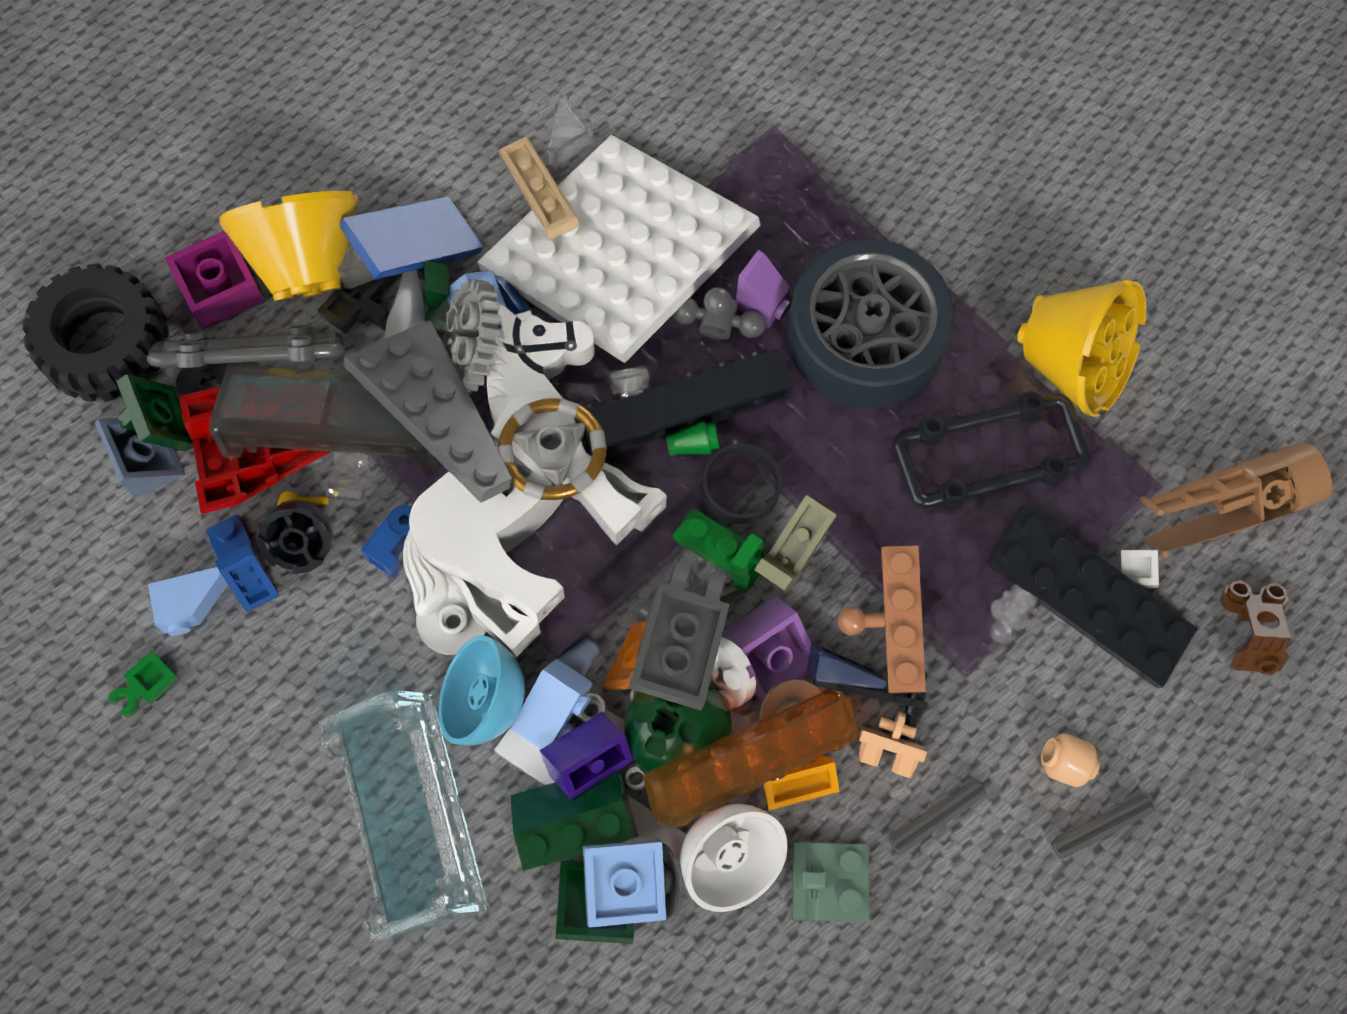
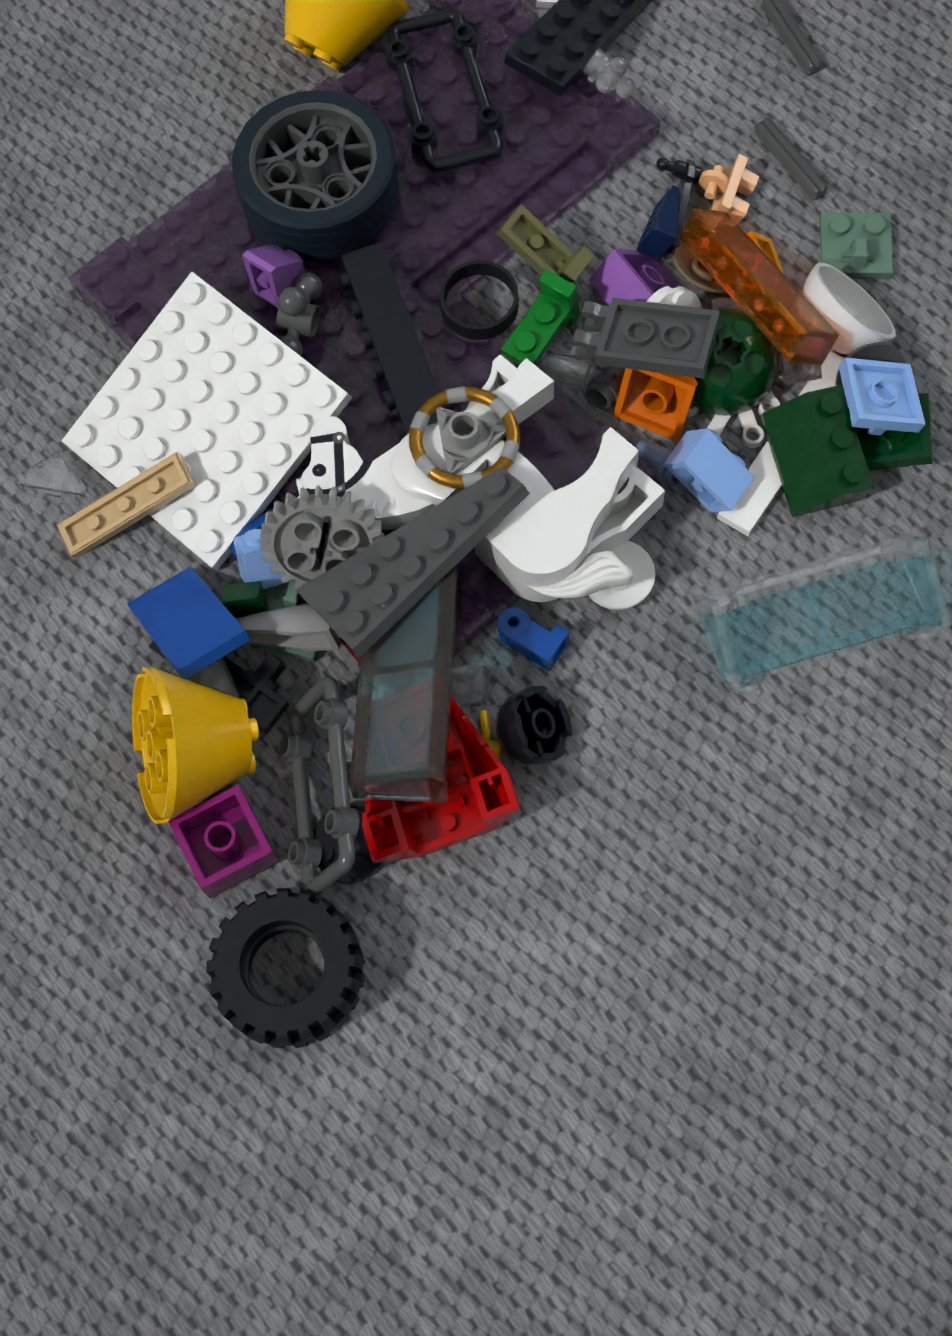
camera: 80 degrees left, 0 degrees up
sand blue slope [95,418,185,498] -> none
green plate [107,650,179,718] -> none
dark green hinge [116,374,193,452] -> none
light blue slope [148,567,228,636] -> none
blue bracket [206,514,279,612] -> none
medium azure piece [438,635,525,746] -> none
dark purple brick [539,712,634,800] -> none
clear slope [607,365,649,397] -> none
green cone [666,420,720,456] -> none
nougat plate [837,546,926,694] -> none
light nougat head [1041,733,1100,787] -> none

